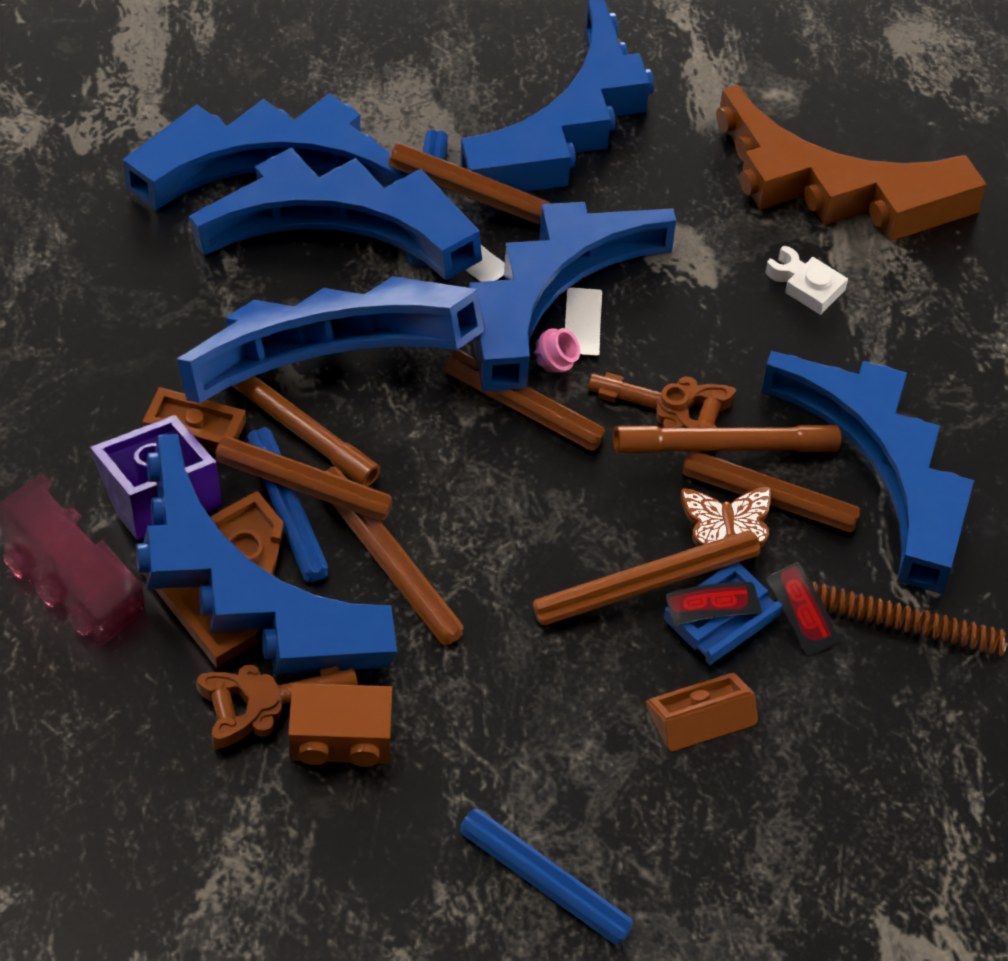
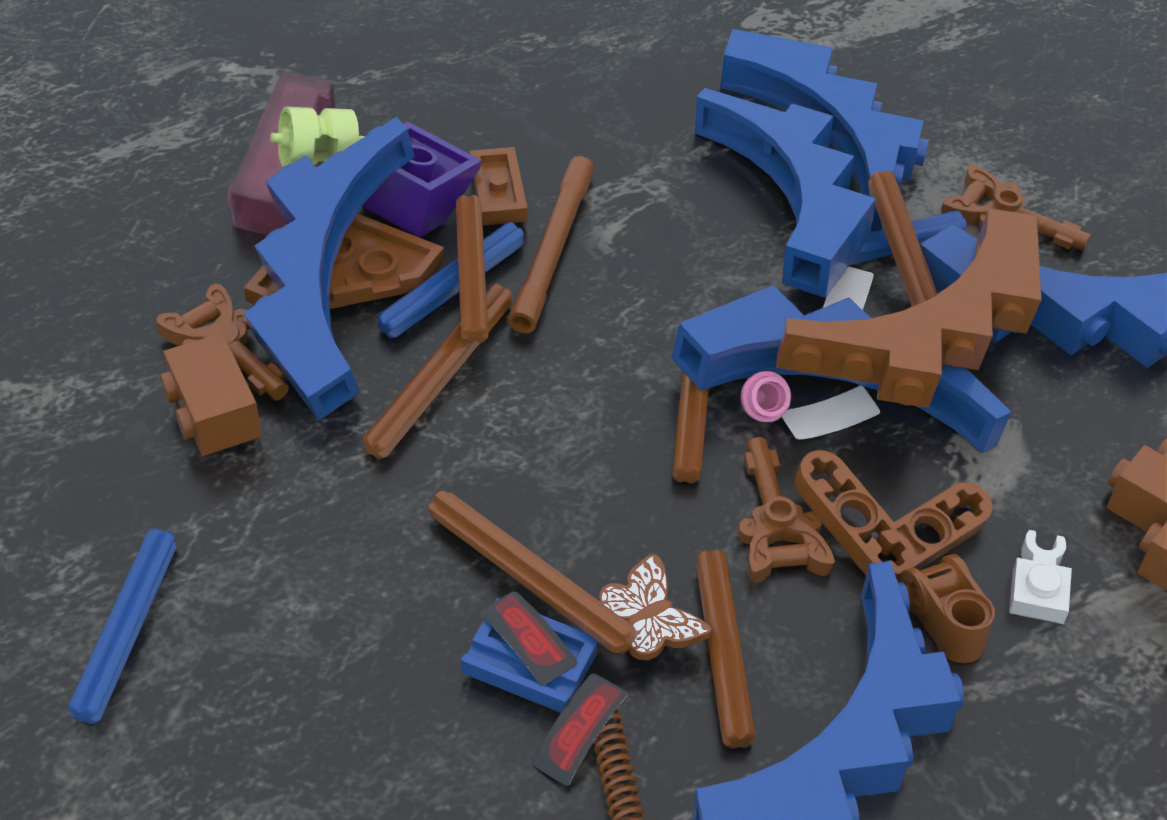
camera: 65 degrees right, 5 degrees down
blue arch [177,276,485,403] -> none
dark orange piece [613,425,841,454] -> none
dark orange slope [646,673,758,751] -> none
none -> yellowish green wheel [270,107,365,167]
none -> dark orange arch [776,208,1041,408]
none -> dark orange beam [794,450,993,583]
none -> dark orange piece [900,554,995,663]
none -> dark orange piece [941,164,1091,252]

